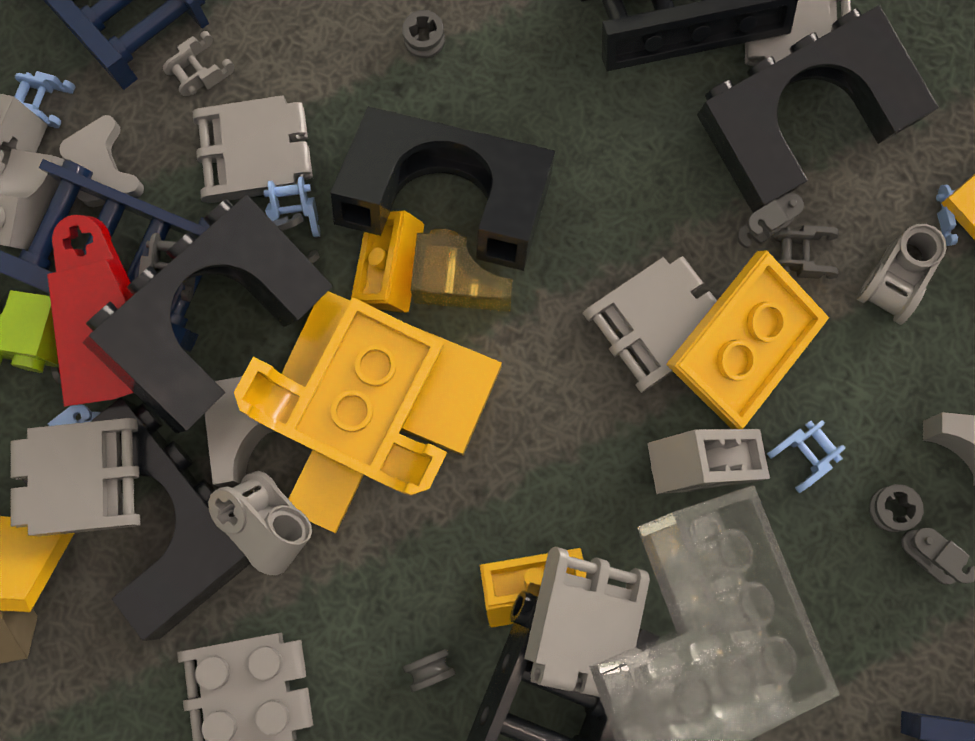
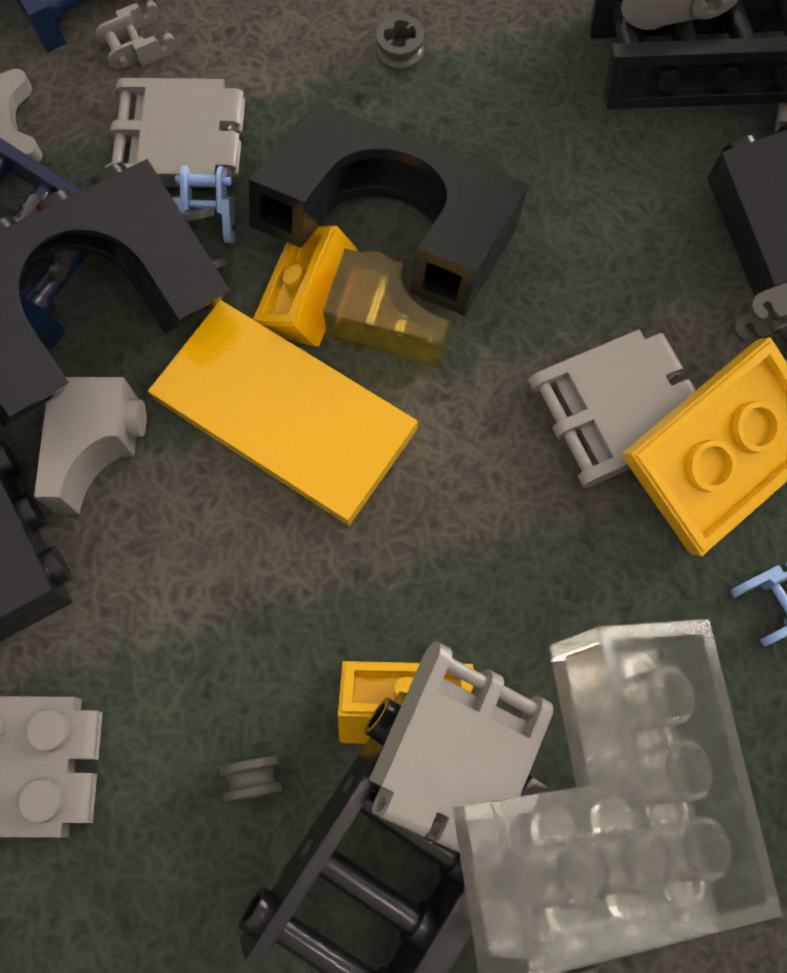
camera: 10 degrees right, 5 degrees down
light grey piece [208,471,312,575] -> none
yellow piece [234,297,447,496] -> none
yellow slope [288,450,364,533] -> none
light grey arch [647,429,770,494] -> none

